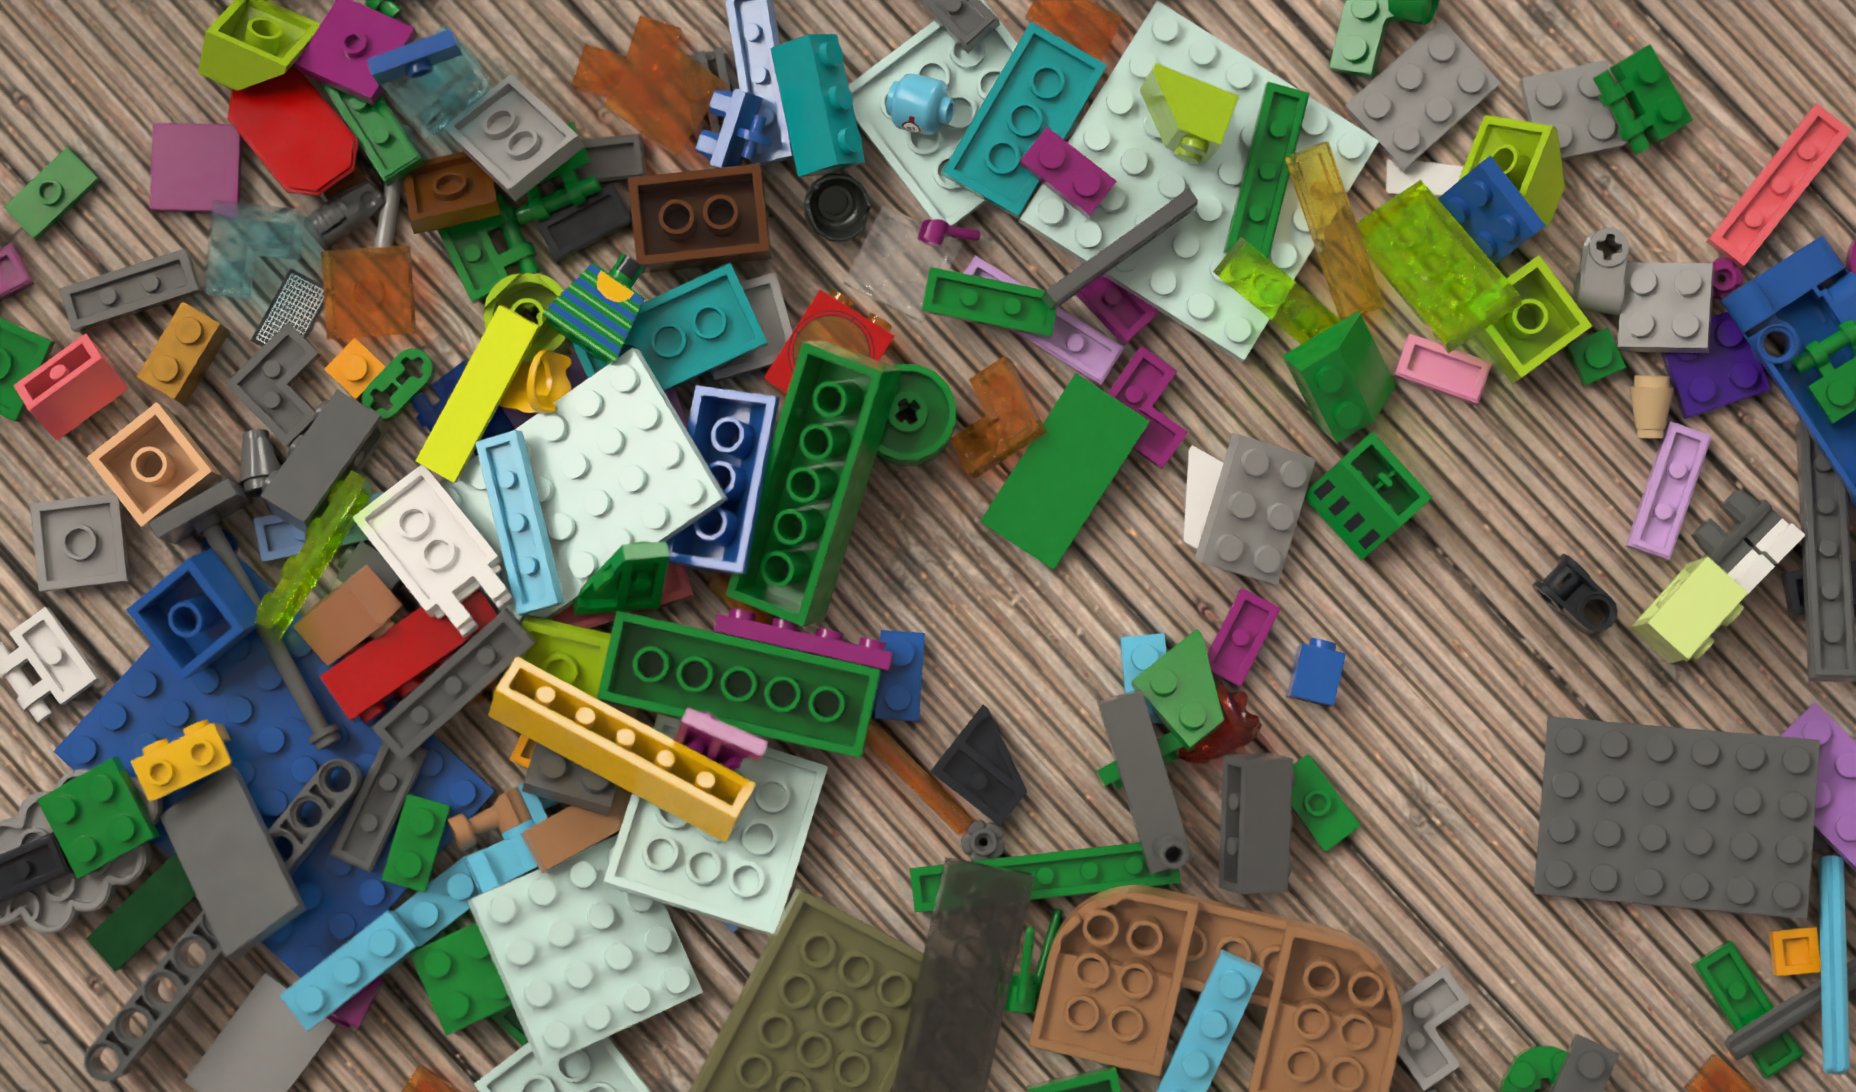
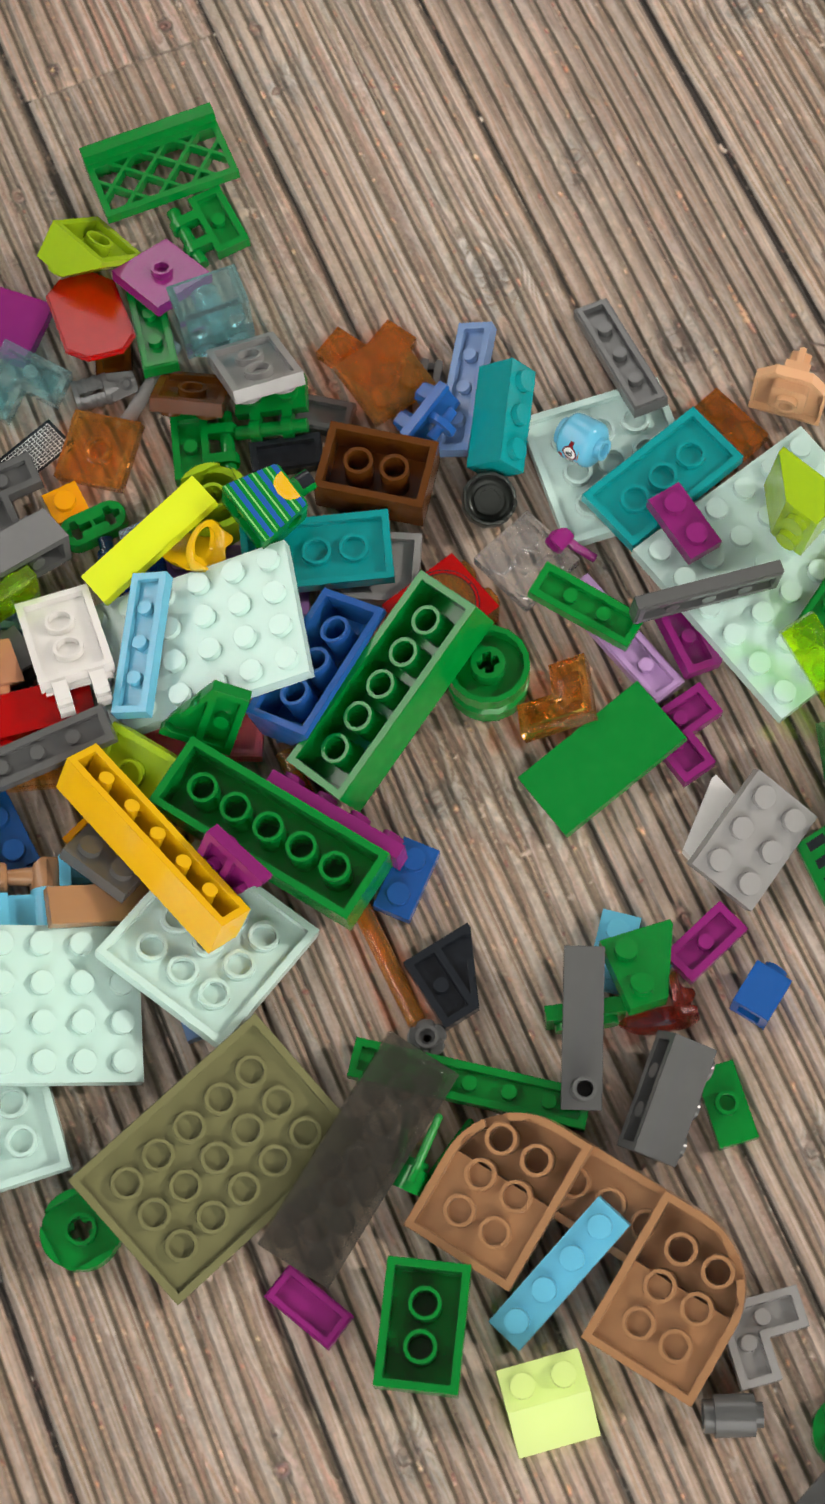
camera: 25 degrees right, 15 degrees down
blue plate [367,30,463,85] -> none

